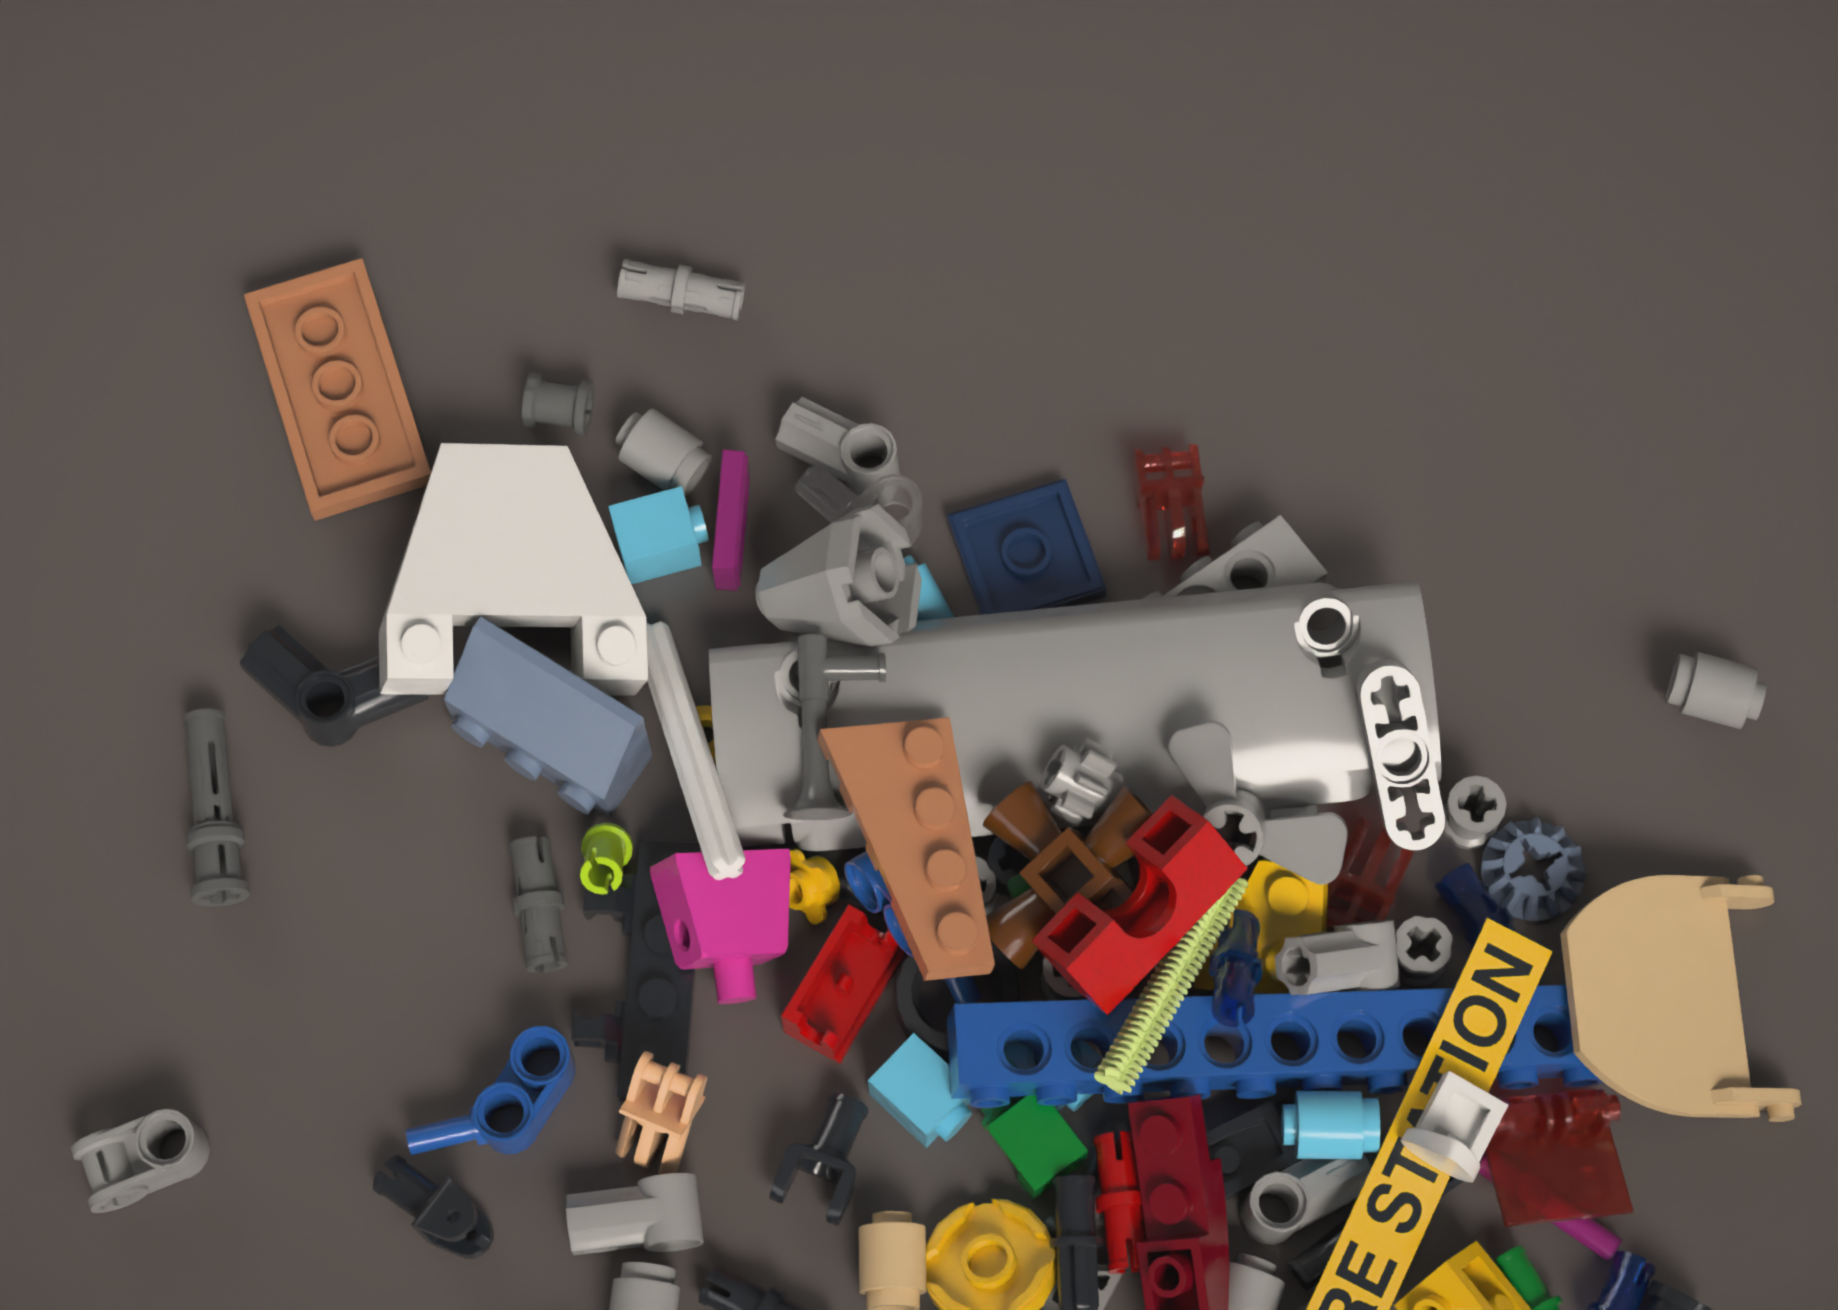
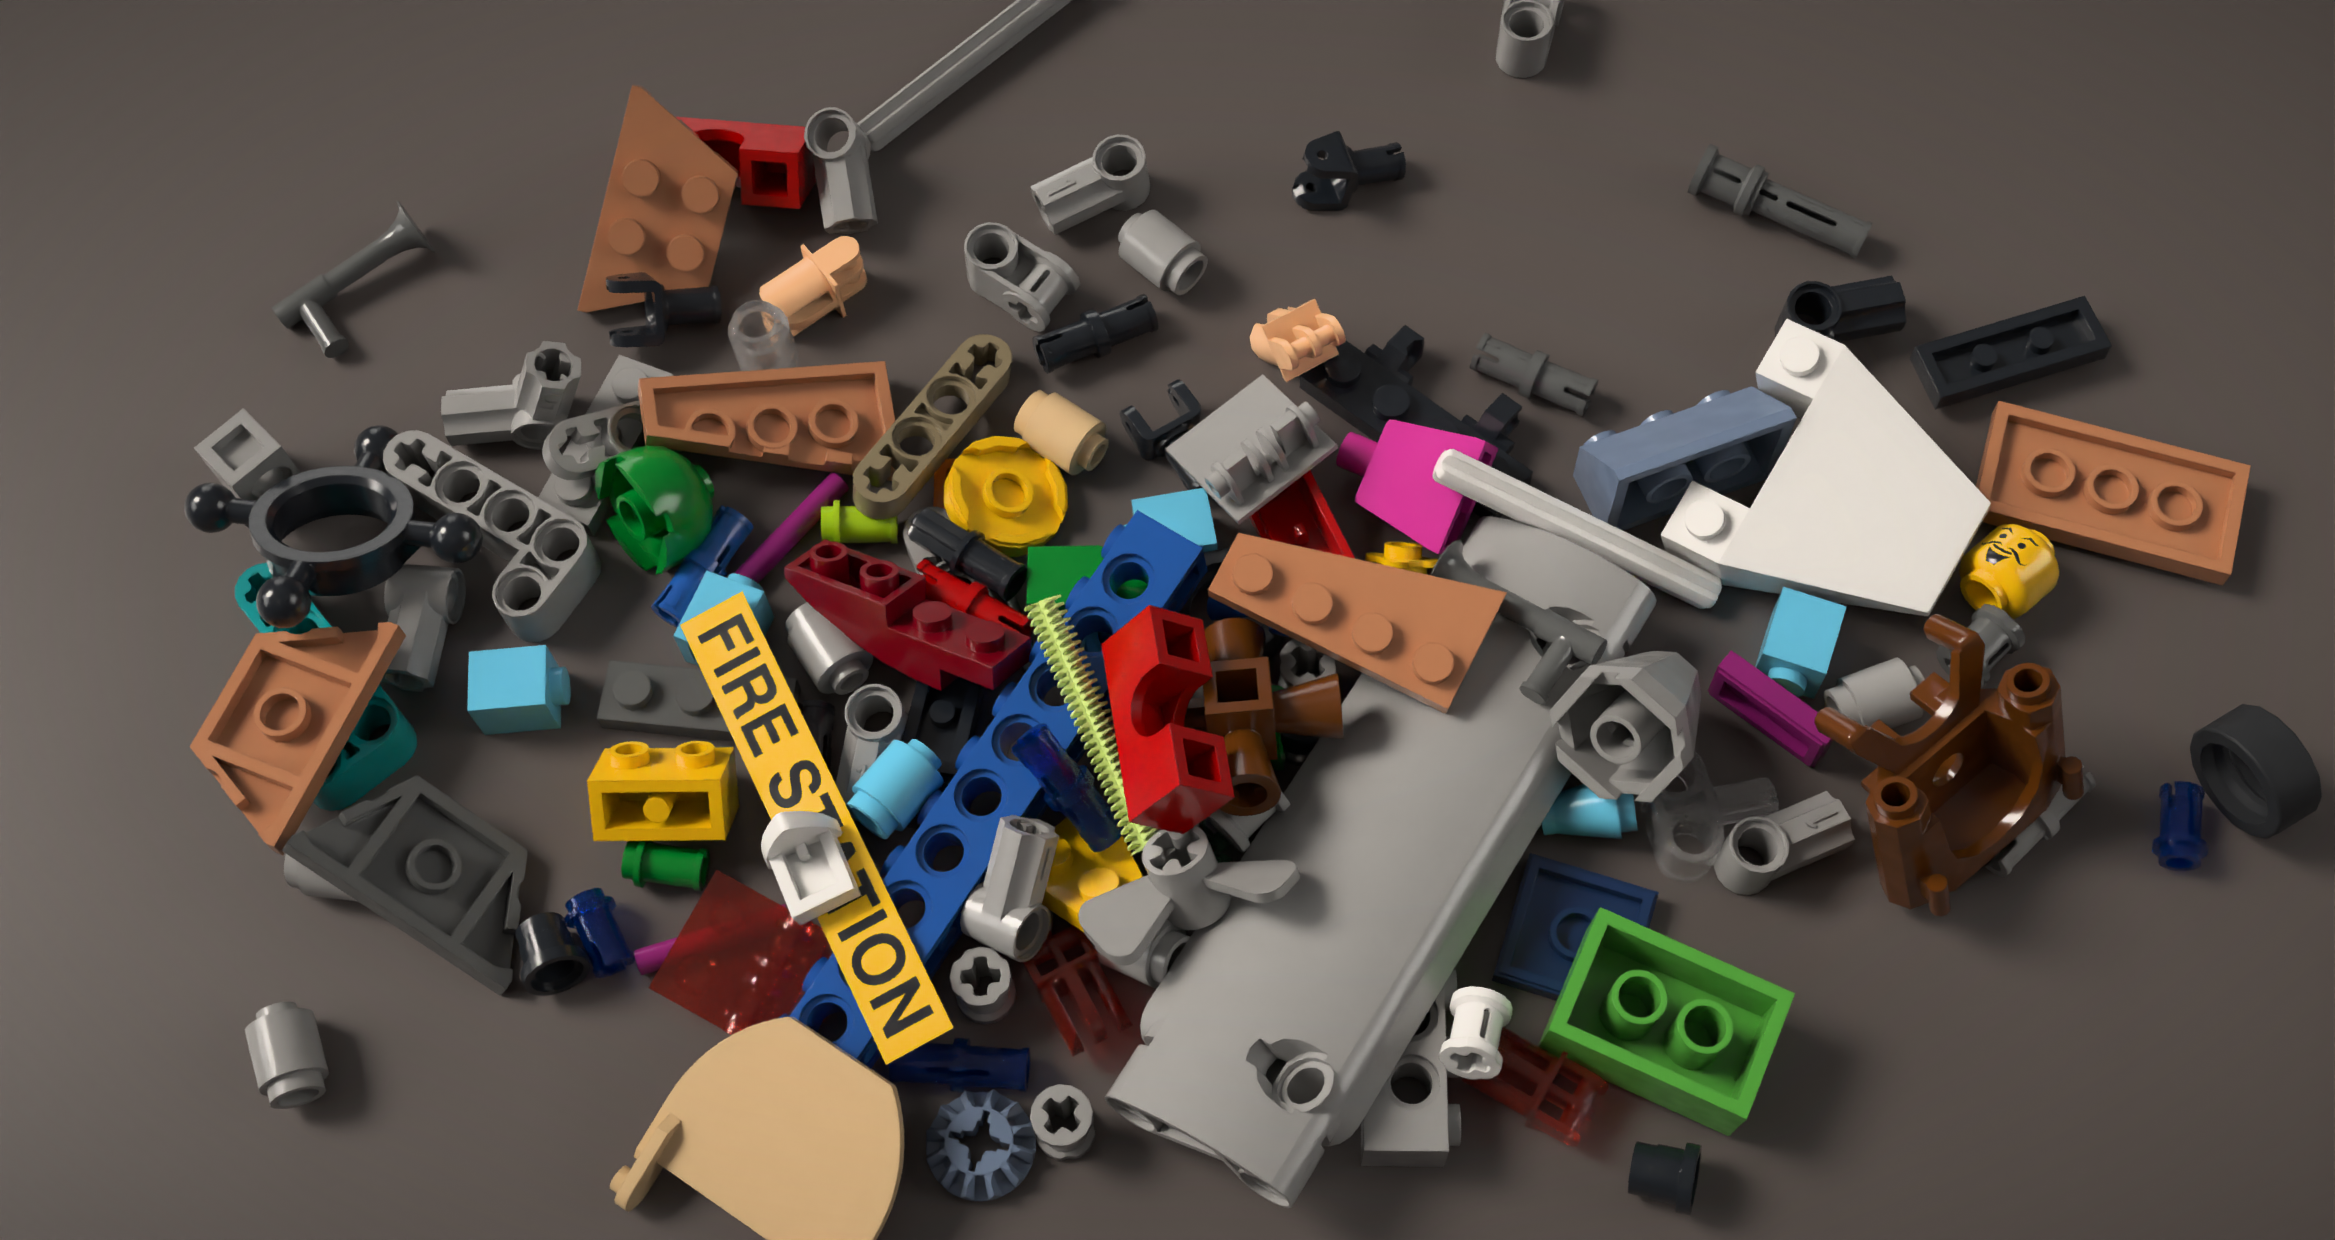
camera: 130 degrees right, 5 degrees down
blue beam [406,1026,576,1155] -> none
light grey piece [566,1173,704,1255] -> none
lime pin [580,823,633,895] -> none
light grey gear [1041,738,1123,826] -> none
beam [1356,659,1445,850] -> none
none -> light grey hinge [1166,374,1338,525]
none -> white bush [1439,986,1513,1079]
none -> bright green brick [1537,907,1795,1136]
none -> black piece [1628,1141,1702,1215]
none -> reddish brown piece [1814,614,2084,917]
none -> black plate [1910,296,2112,410]
none -> yellow head [1959,524,2059,619]
none -> clear blue pin [2152,781,2209,871]
none -> black tyre [2190,704,2322,839]

